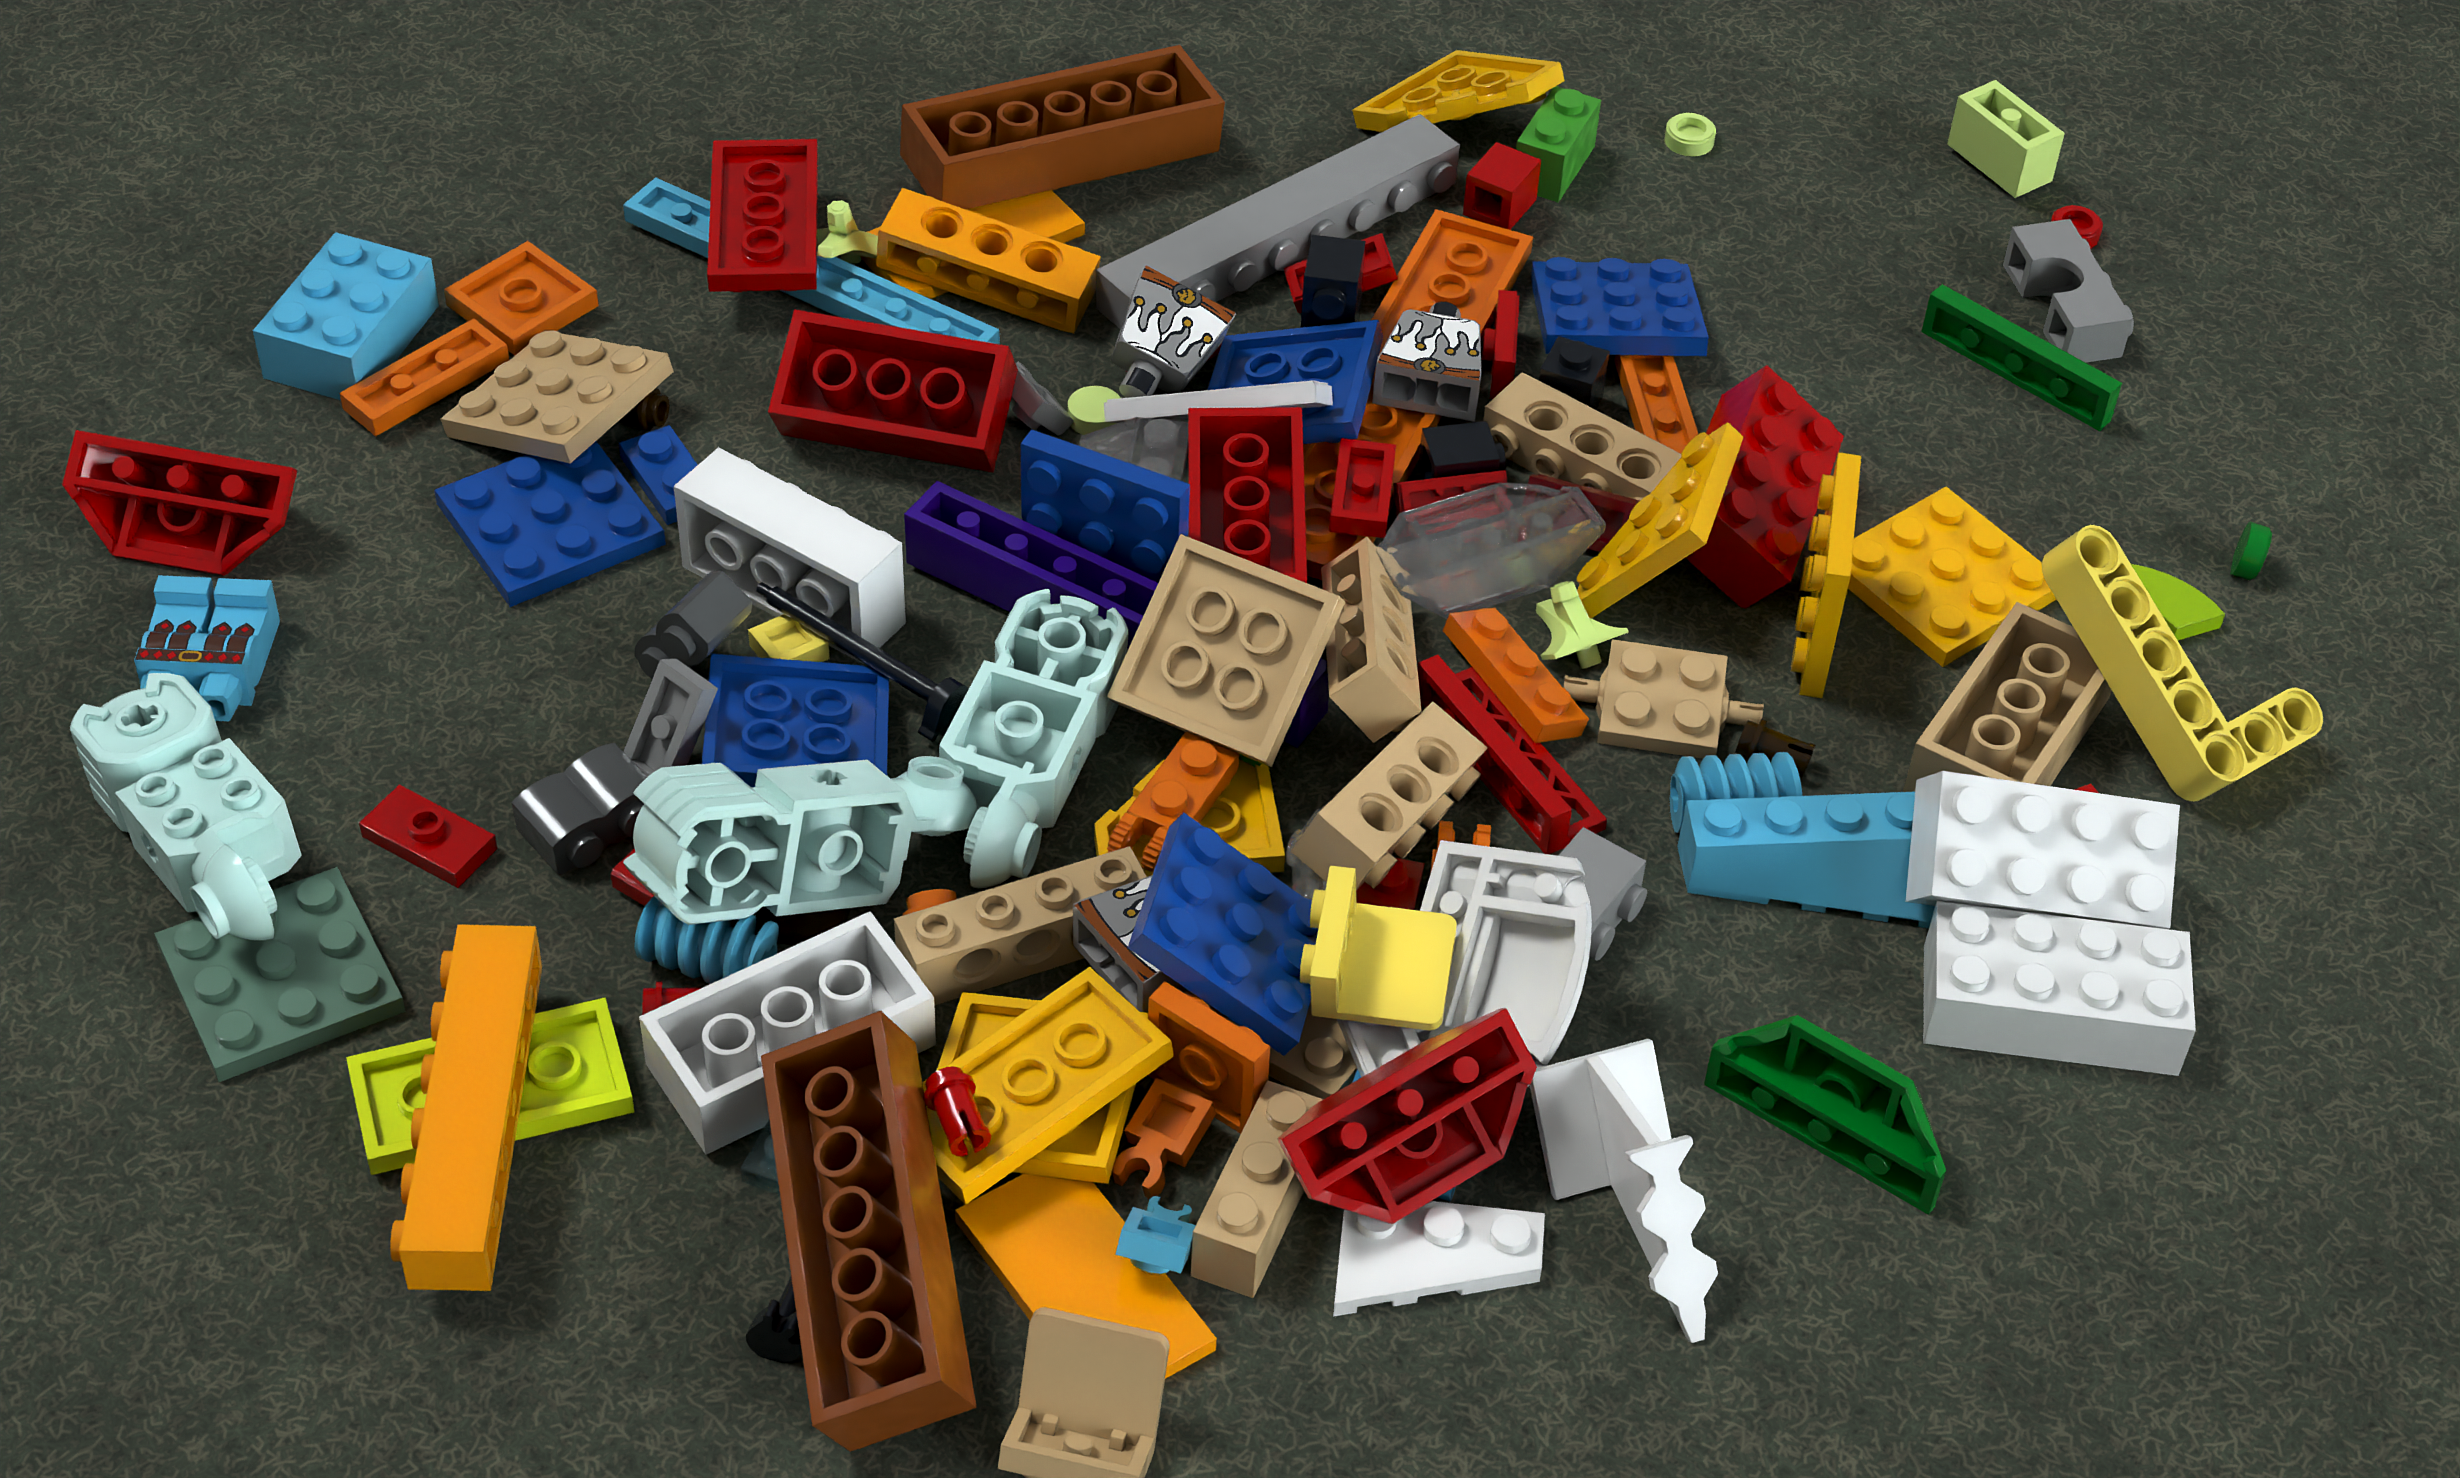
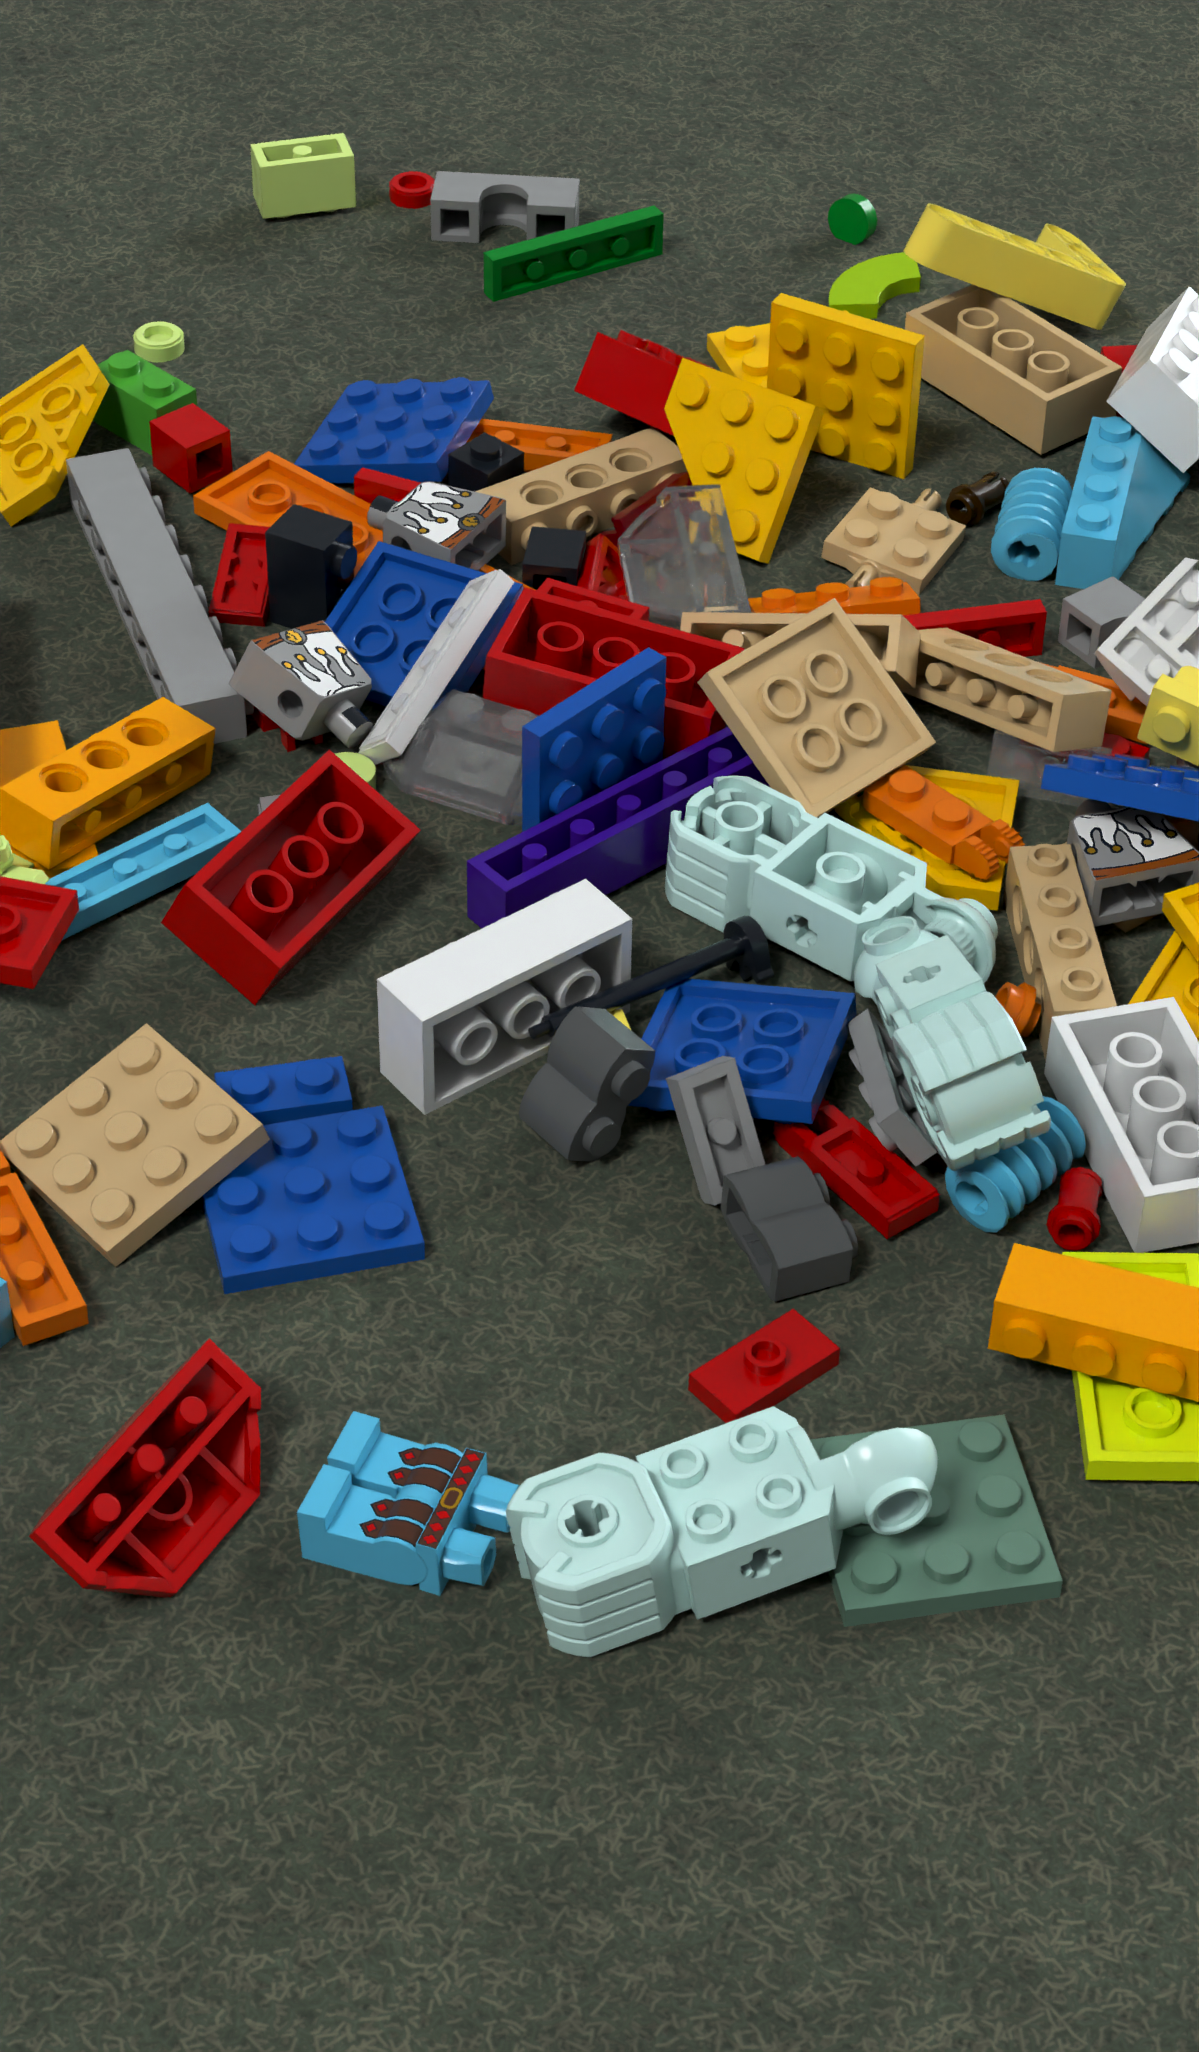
camera: 70 degrees left, 5 degrees down
yellowish green piece [1536,581,1629,669] -> none

